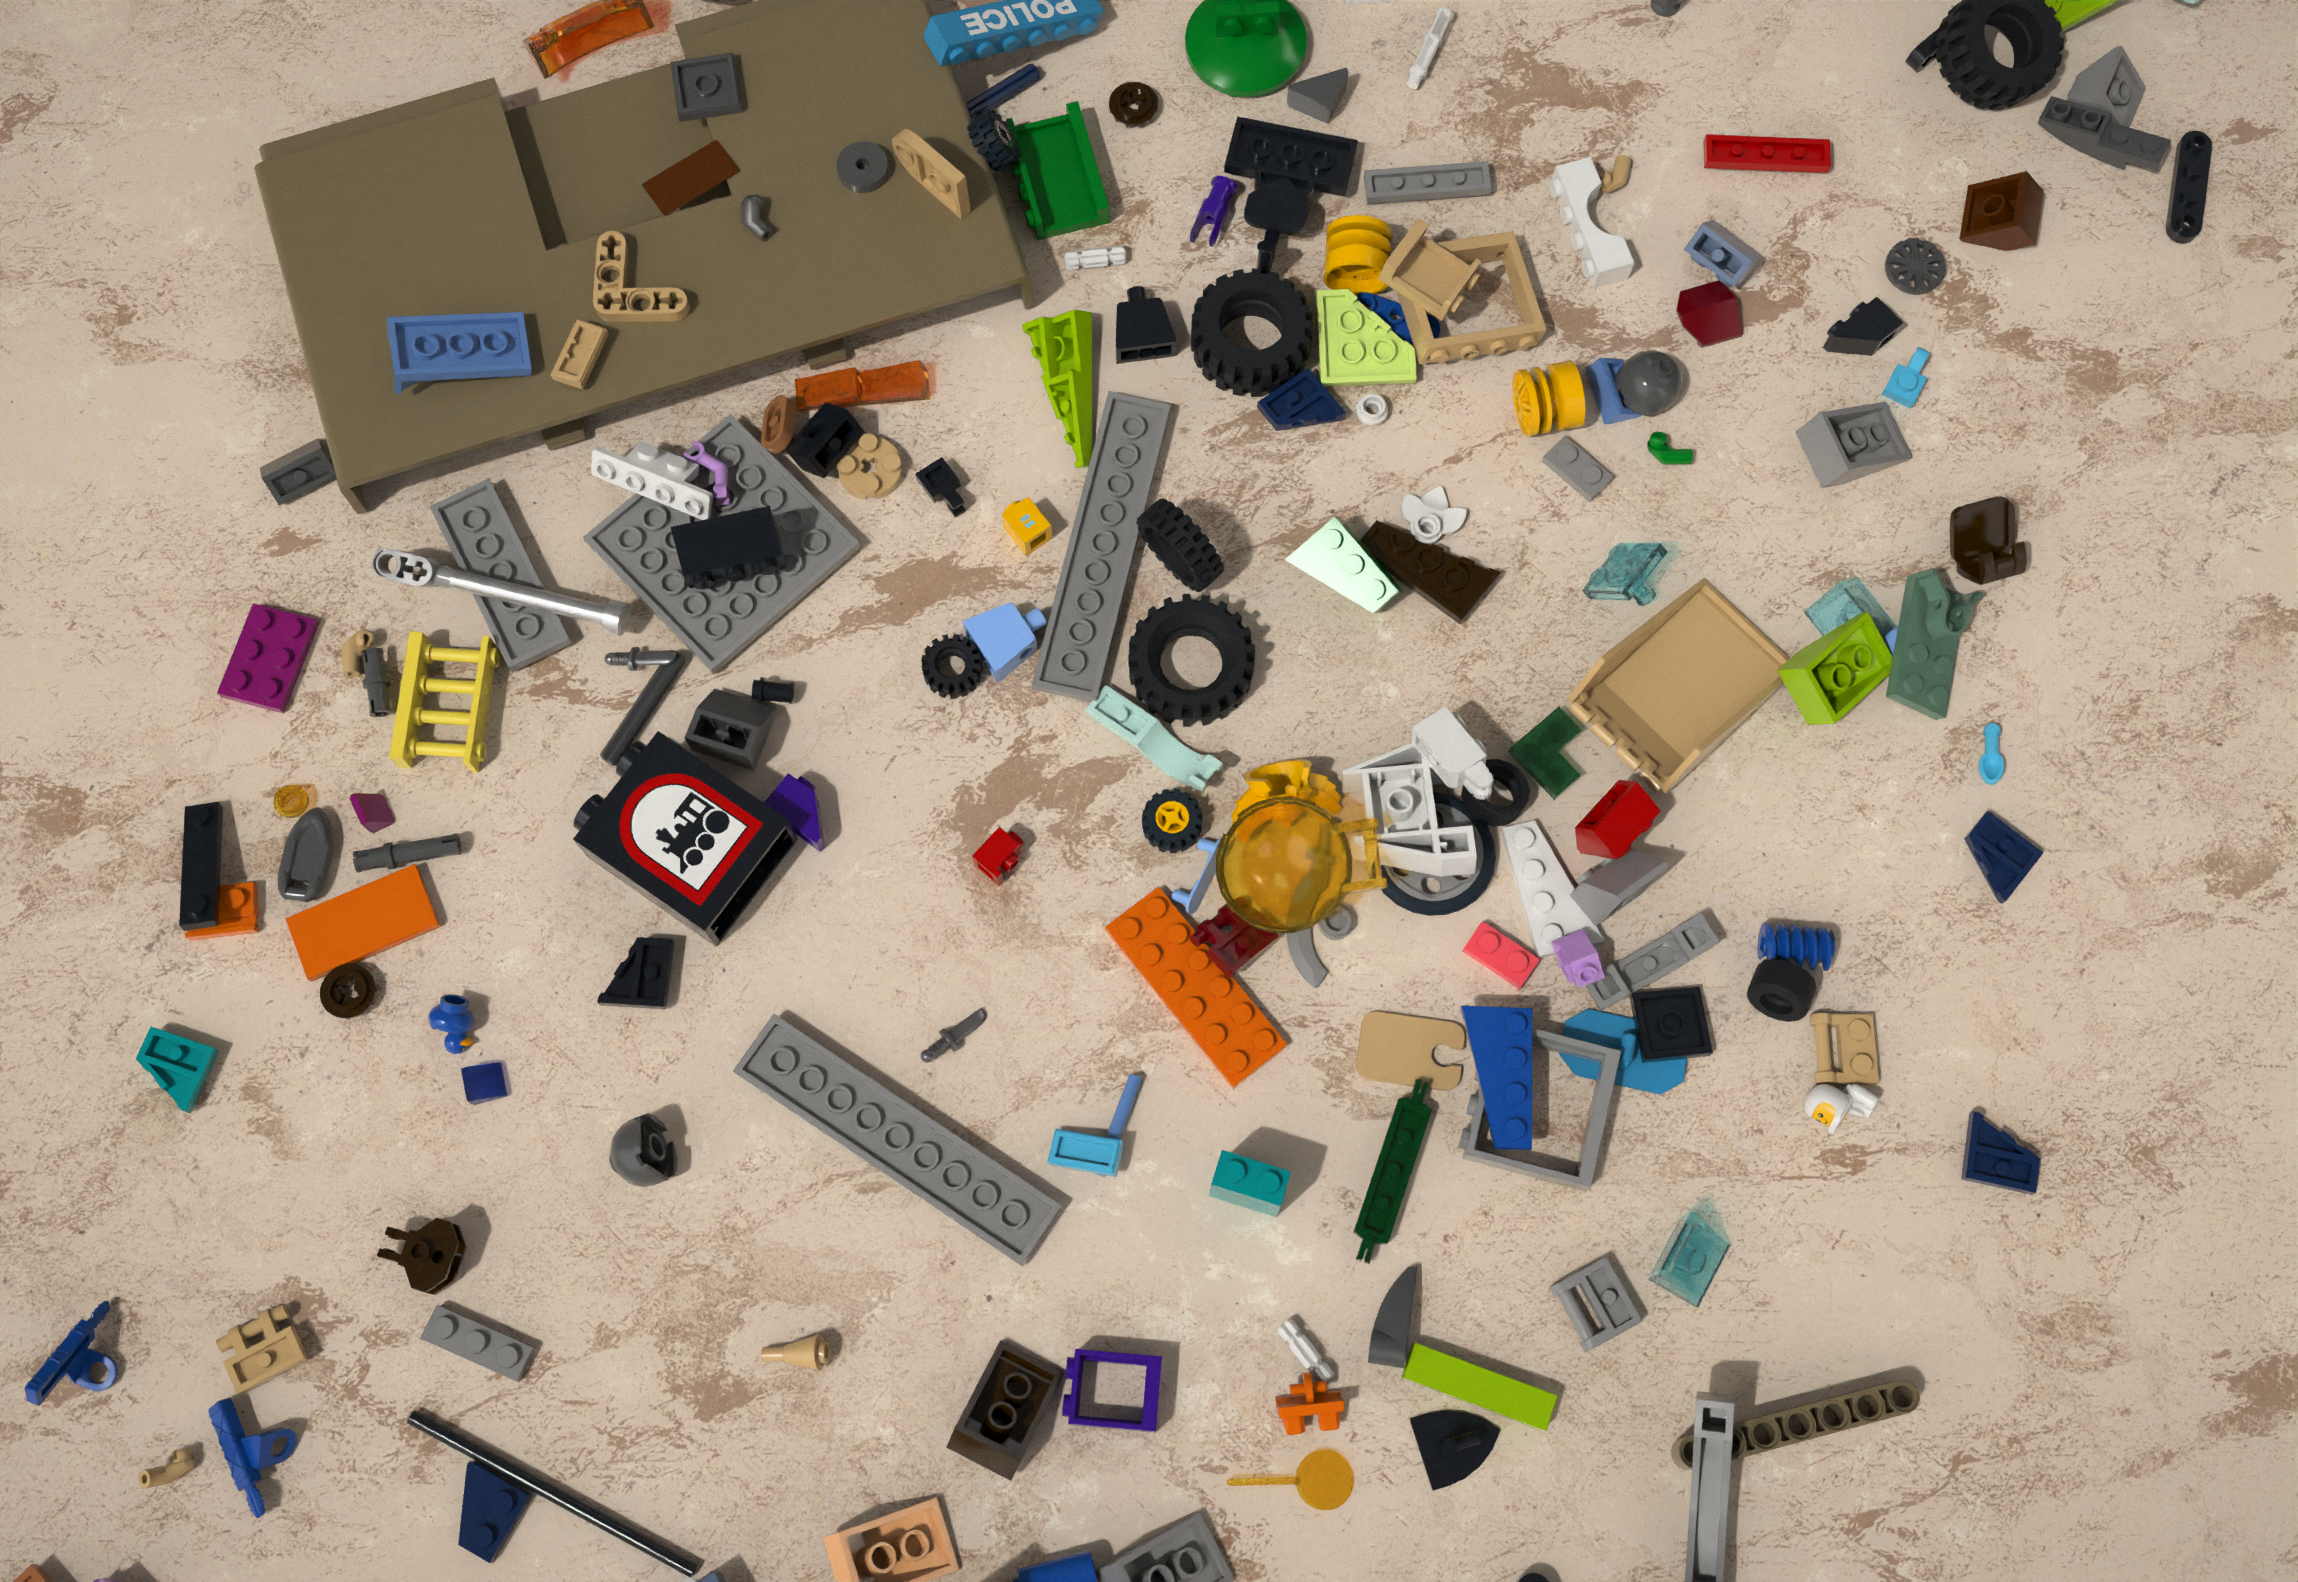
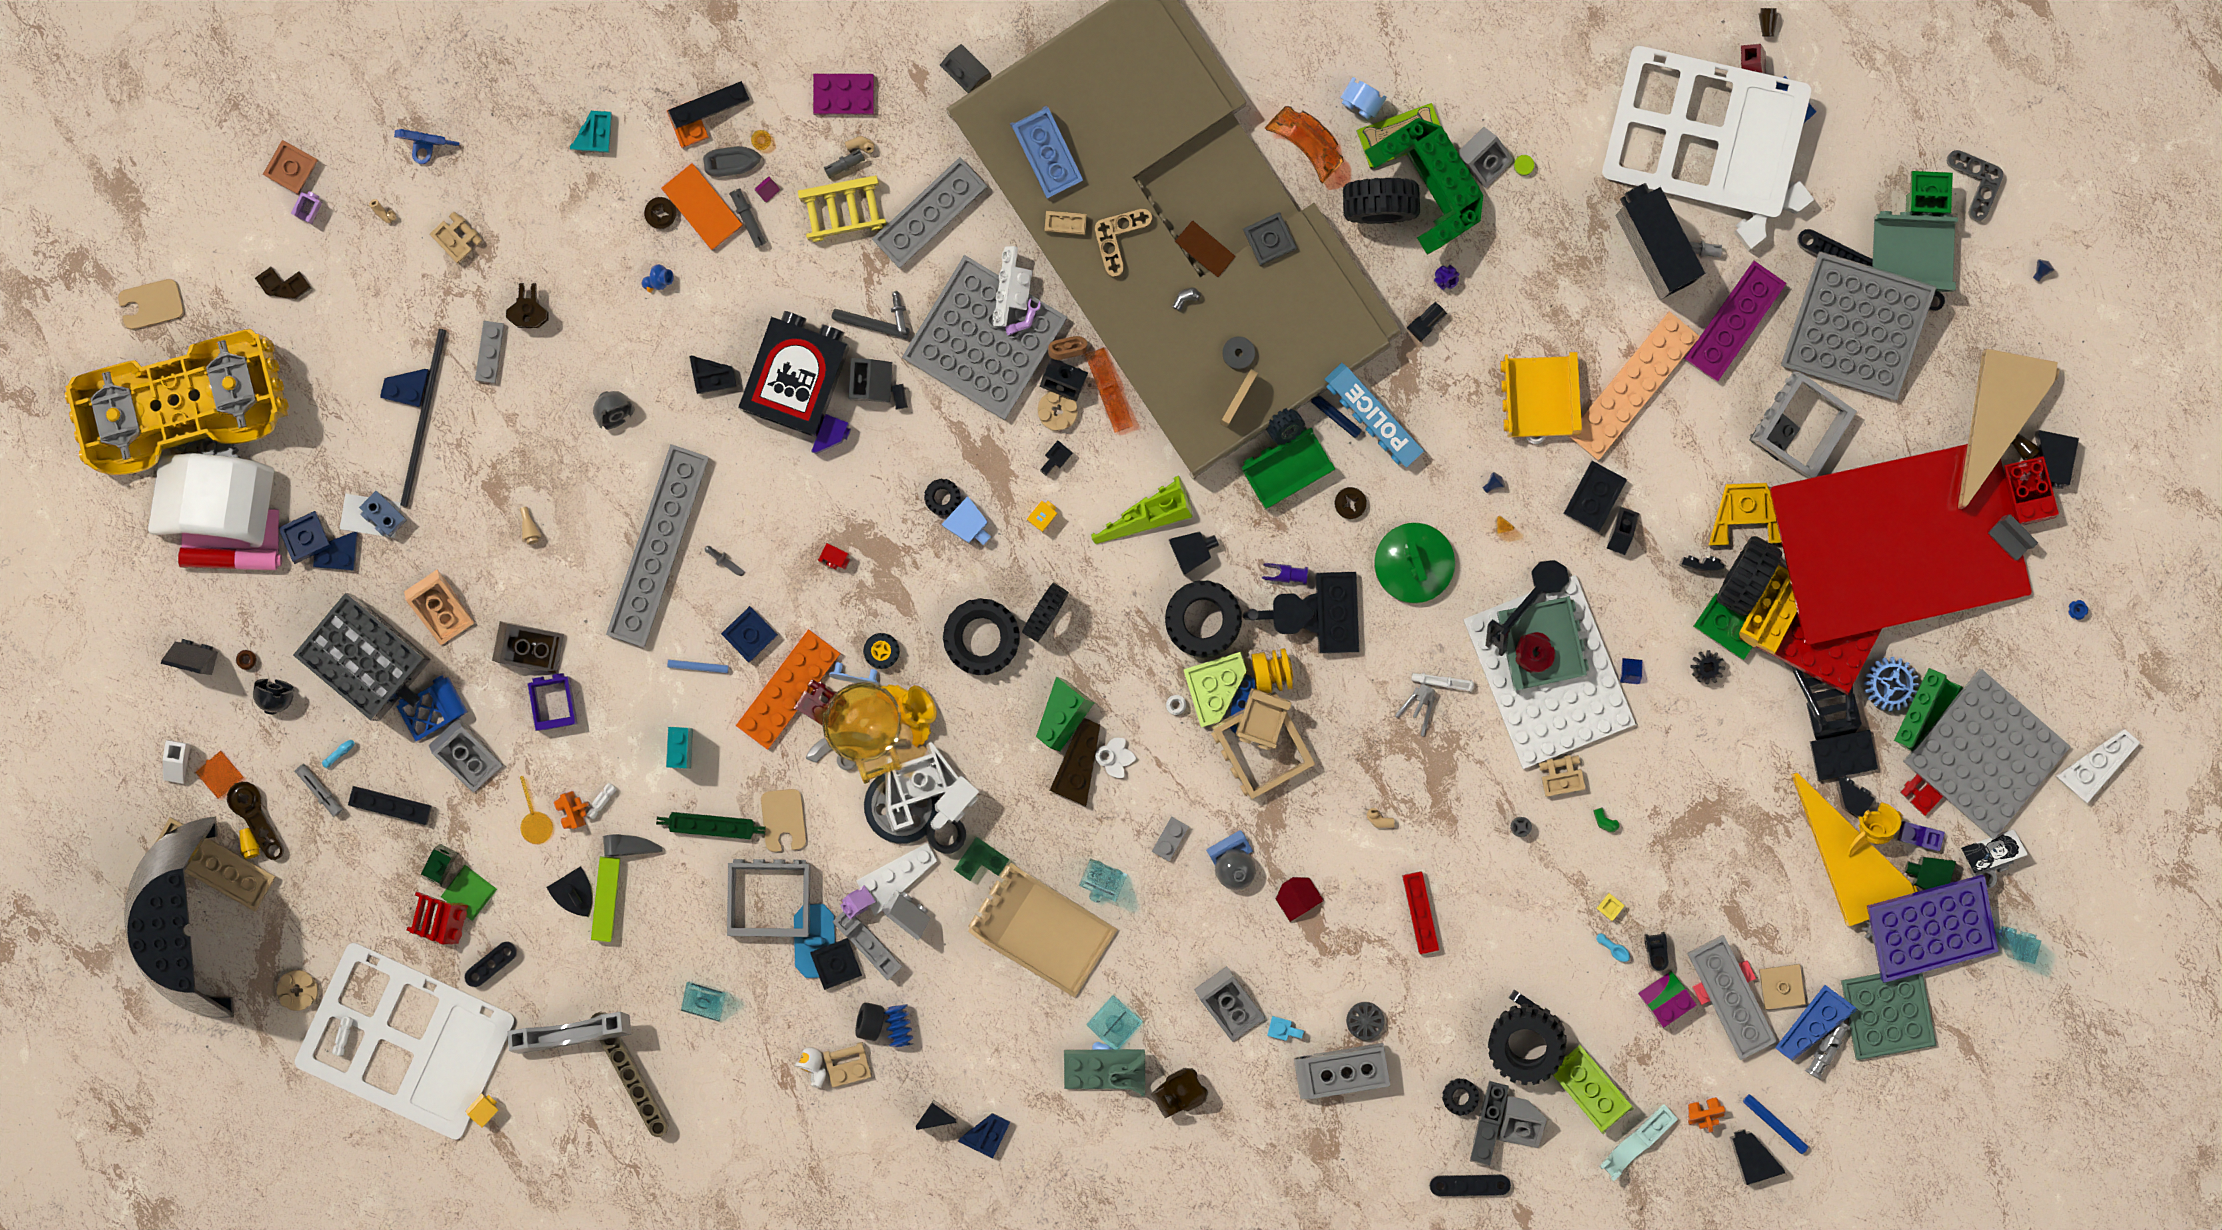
camera: 75 degrees right, 15 degrees up
blue piece [208,1397,297,1518] -> none
flat silver piece [372,549,630,636] -> none
clear blue slope [461,1062,508,1105] -> none
black slope [671,506,787,589] -> none
light grey plate [1032,391,1171,702] -> none
medium azure tile [1047,1129,1124,1177] -> none
white axle [1064,245,1126,270] -> none
light aqua piece [1085,685,1224,792] -> none
dark blue wing [1257,368,1346,431] -> none
dark grey slope [1287,67,1349,124] -> none
light grey plate [1363,161,1492,204] -> none
blue wing [1460,1005,1532,1151] -> none
coral plate [1462,921,1540,990] -> none
yellow wheel [1512,360,1586,437] -> none
white arch [1549,157,1634,288] -> none
light grey plate [1549,1257,1643,1353] -> none
red slope [1575,780,1661,859] -> none
green arm [1647,432,1693,465] -> none
sand blue brick [1684,220,1762,287] -> none
lime slope [1777,611,1893,725] -> none
black slope [1823,297,1903,356] -> none
reddish brown slope [1959,171,2044,251] -> none
dark blue wing [1961,1111,2040,1195] -> none
medium azure piece [1978,722,2005,785] -> none
none -> dark blue plate [721,606,778,663]
none -> black slope [916,1100,958,1130]
none -> light grey hinge [1294,1043,1390,1099]
none -> light grey plant [1395,684,1436,736]
none -> black tyre [1442,1078,1480,1116]

